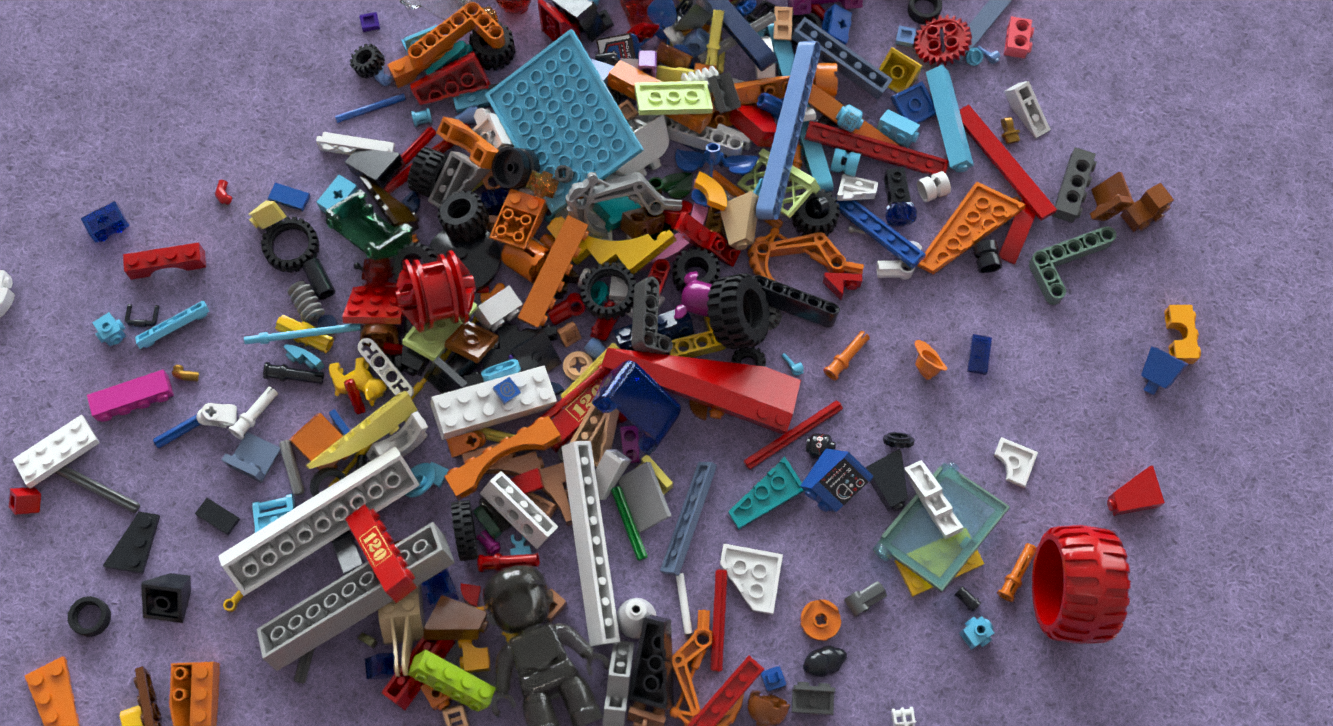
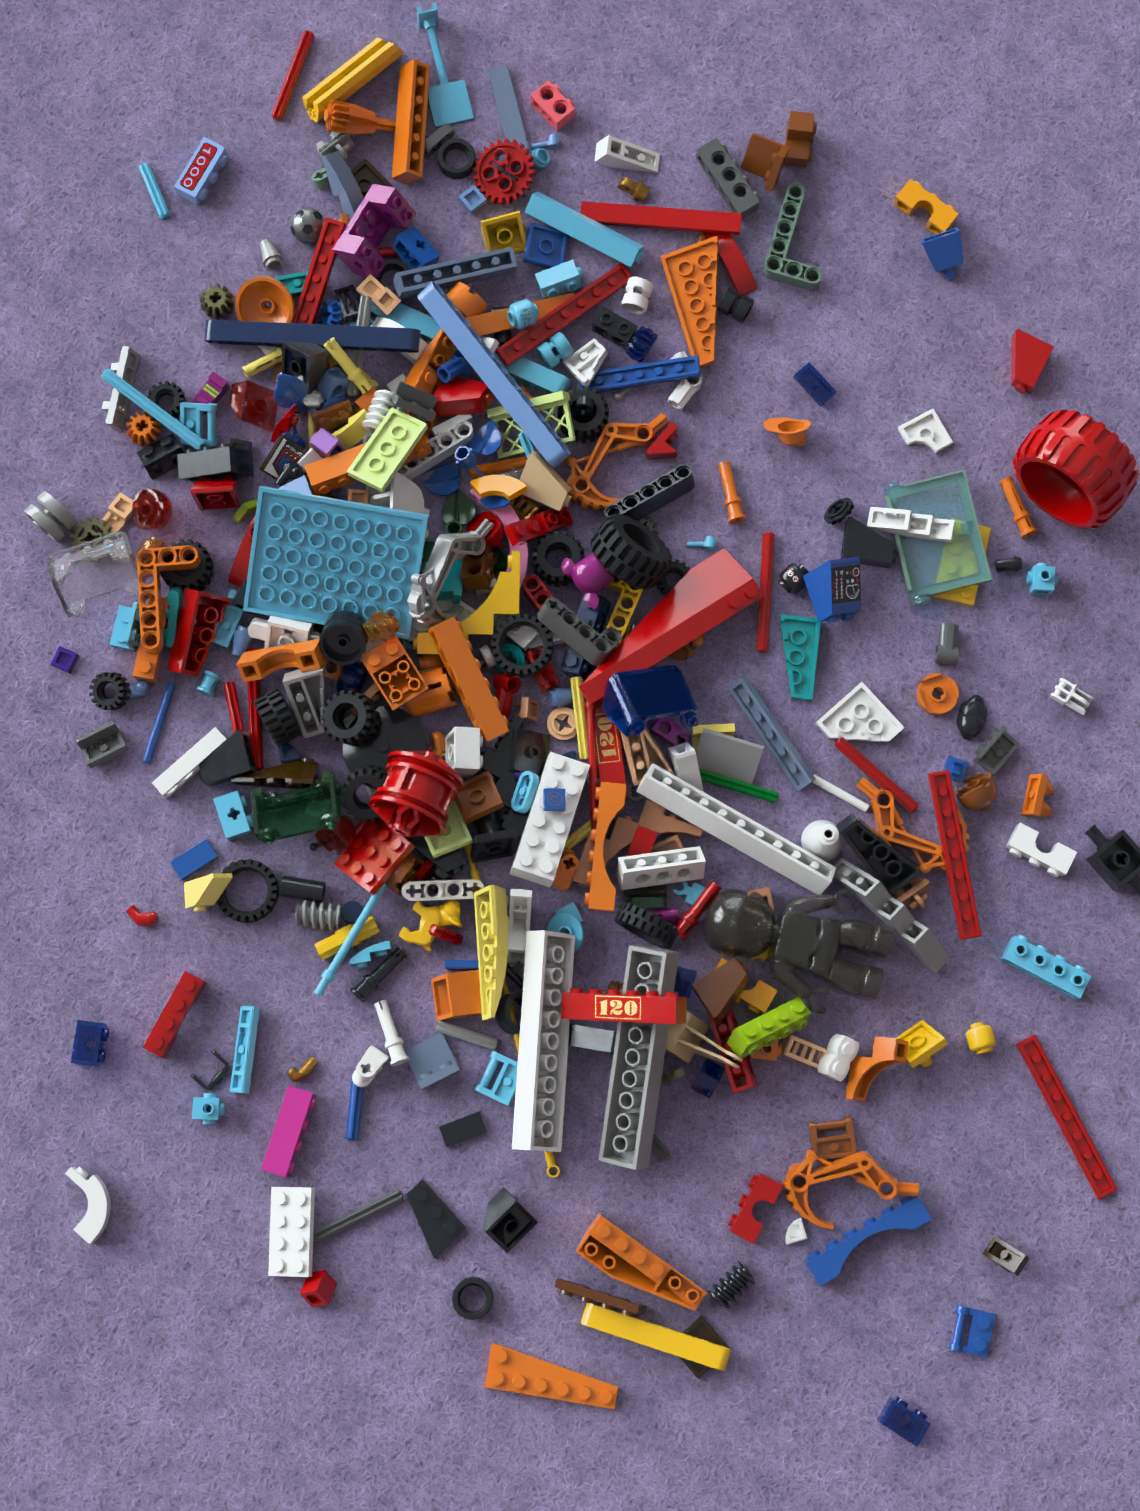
camera: 55 degrees left, 10 degrees up
red tile [461,583,481,607] -> none
dark grey bush [555,165,574,183] -> none
none -> dark grey bracket [76,721,129,769]

